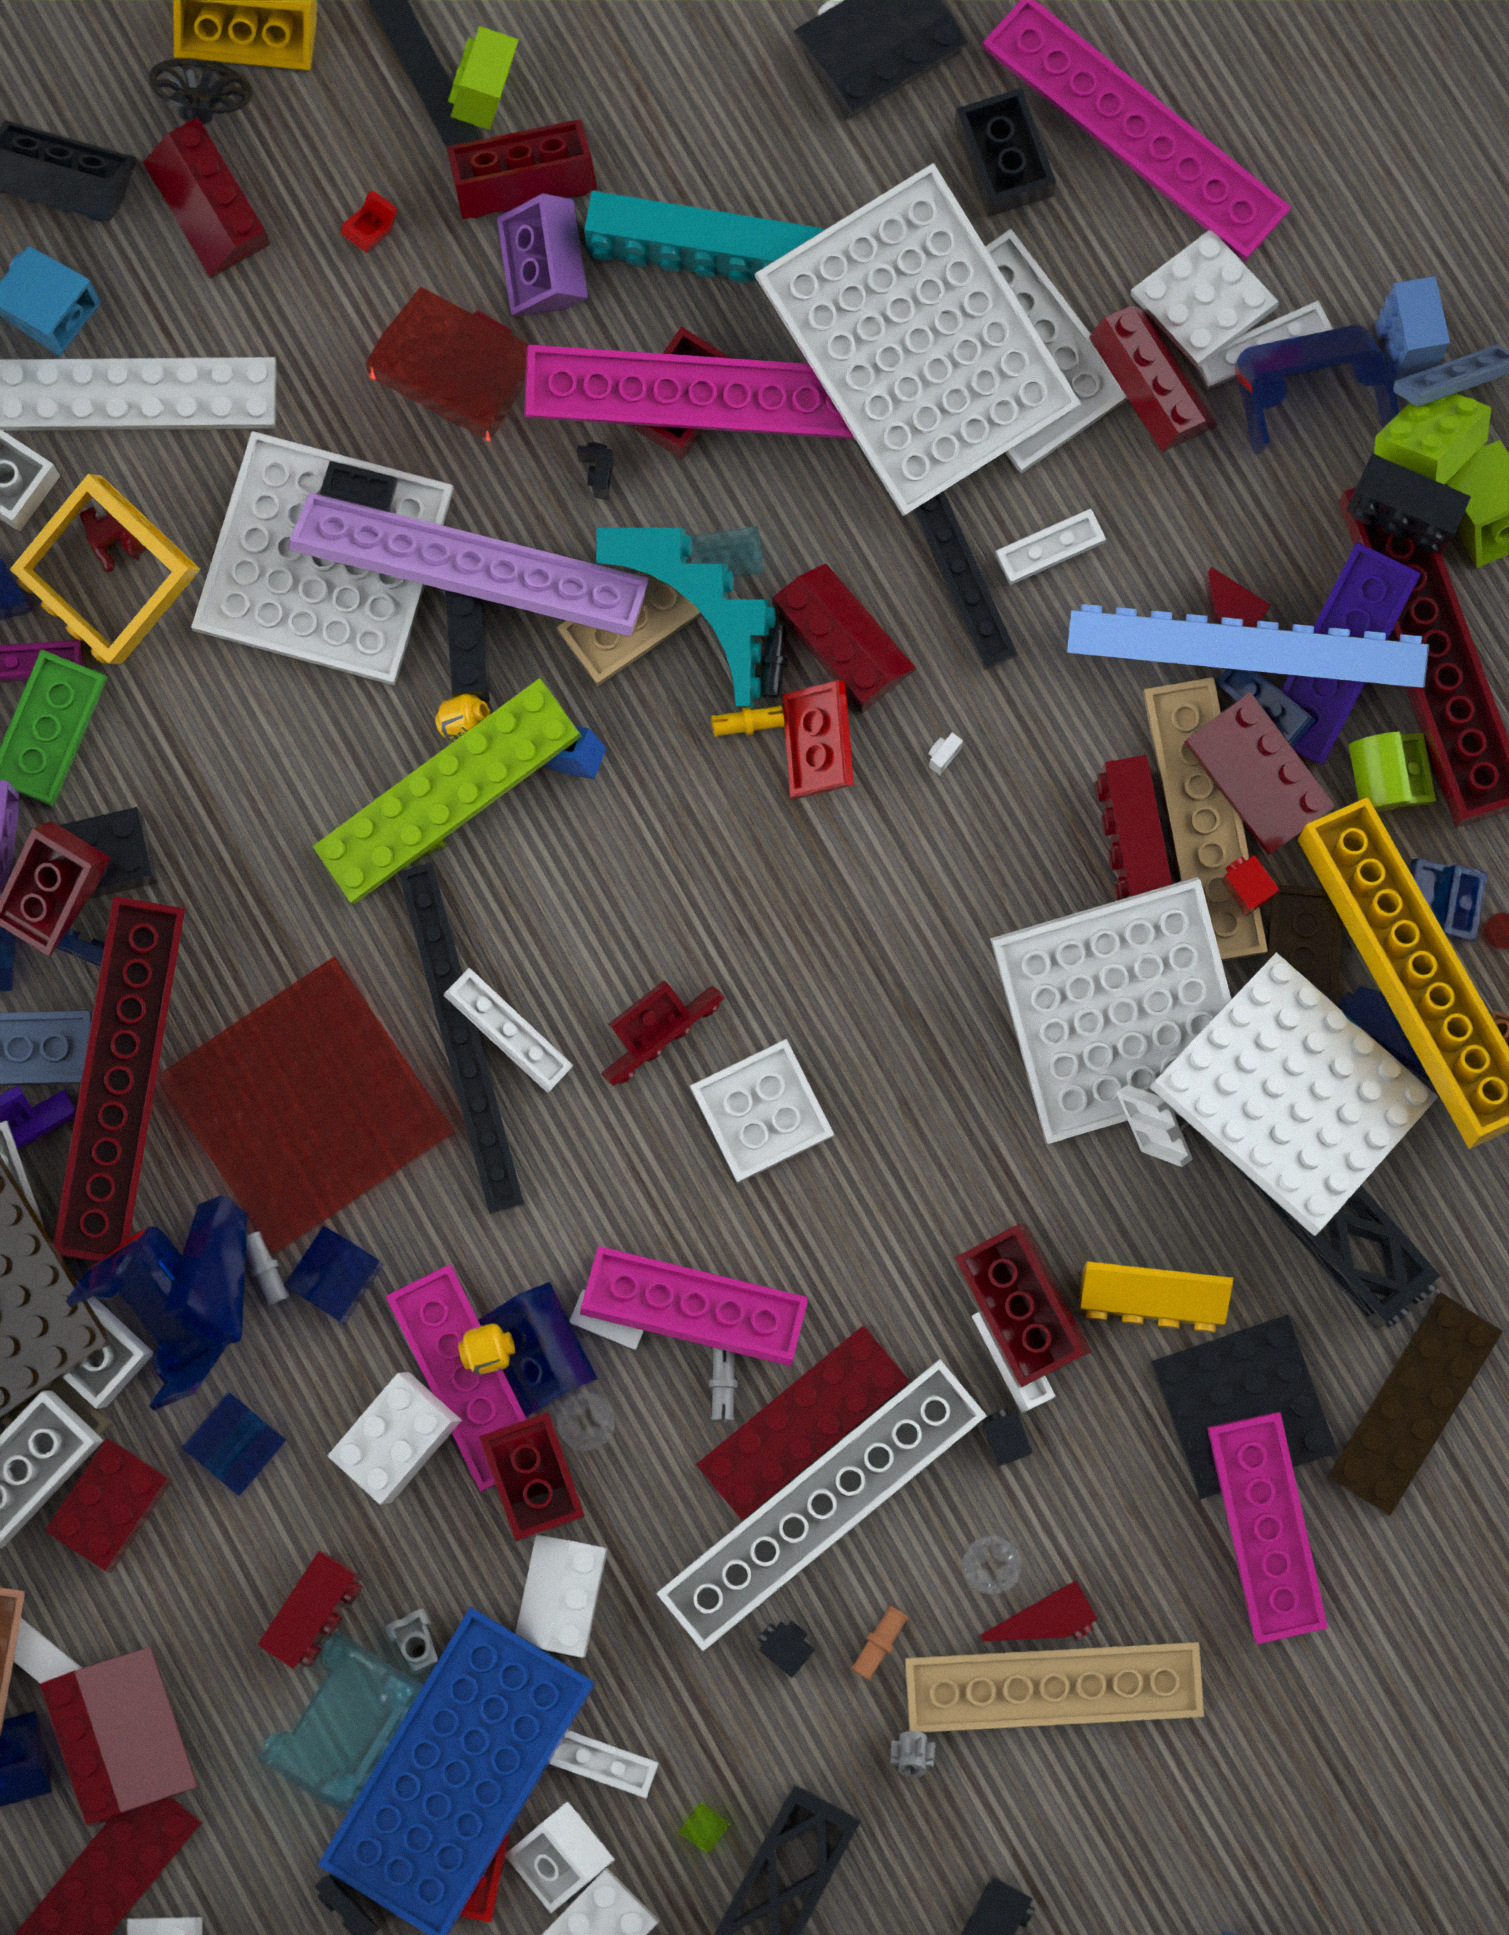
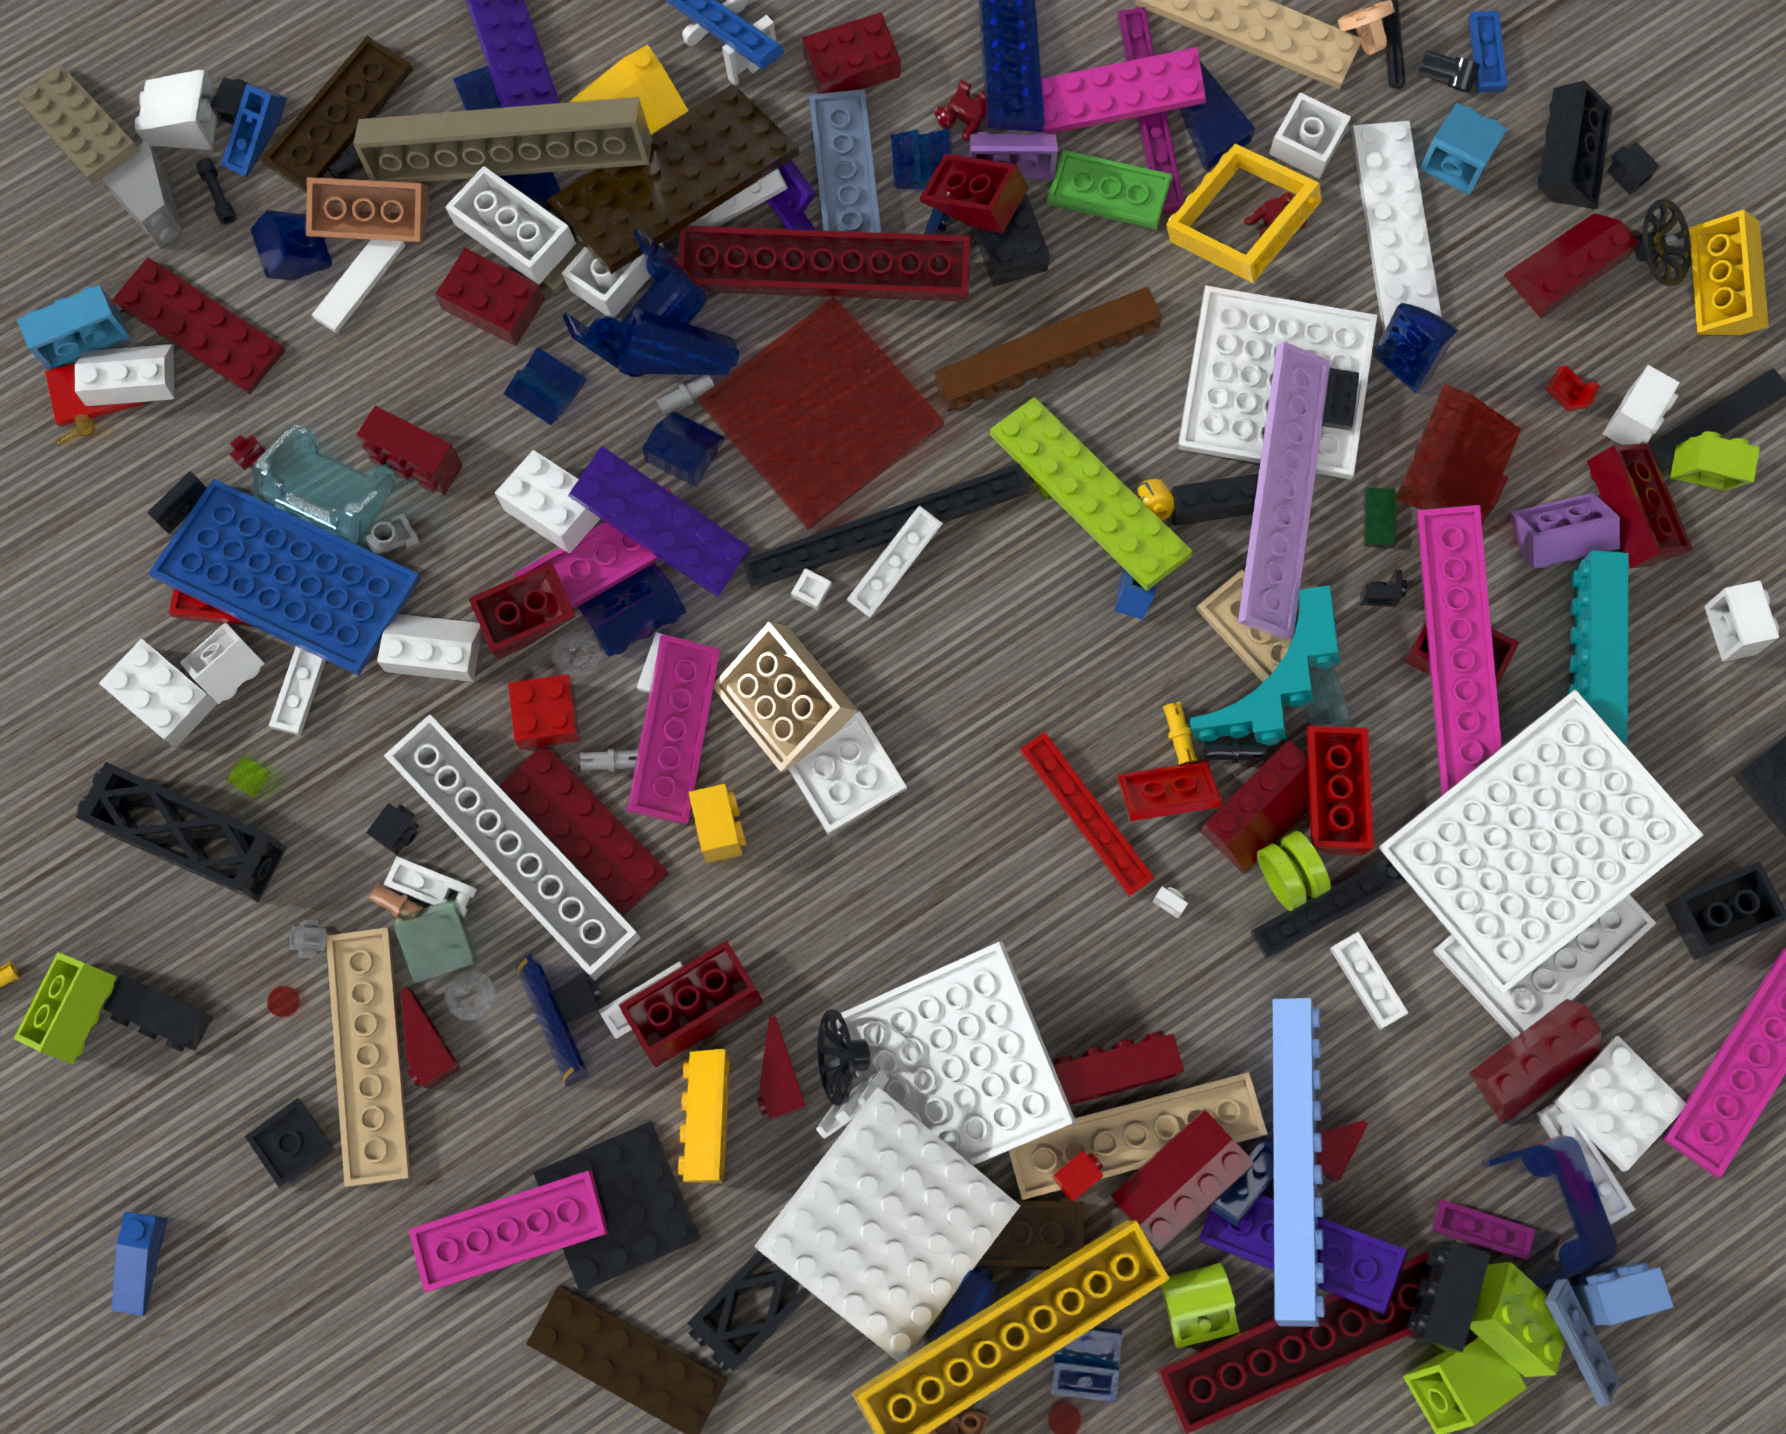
camera: 85 degrees right, 5 degrees down
dark red slope [39,1647,198,1826] -> none
yellow head [458,1324,515,1375] -> none
dark red bracket [601,980,725,1086] -> none
none -> dark red gear [229,435,267,471]
none -> black plate [244,1098,335,1189]
none -> clear red piece [267,986,300,1018]
none -> white plate [384,856,477,918]
none -> clear green brick [393,898,477,984]
none -> red brick [508,674,580,750]
none -> clear blue slope [516,954,589,1087]
none -> dark purple plate [568,445,750,597]
none -> yellow brick [689,784,747,863]
none -> tan slope [713,622,858,772]
none -> dark red slope [756,1016,807,1121]
none -> white plate [791,568,832,610]
none -> black wheel [817,1009,870,1106]
none -> reddish brown brick [934,286,1162,412]
none -> red plate [1020,732,1155,897]
none -> lime wheel [1257,831,1331,911]
none -> red slope [1307,726,1374,856]
none -> dark green tile [1364,487,1396,548]
none -> clear blue slope [1373,302,1459,394]
none -> magenta plate [1431,1199,1536,1261]
none -> white brick [1602,365,1680,445]
none -> black brick [1607,141,1659,195]
none -> white brick [1705,581,1779,662]

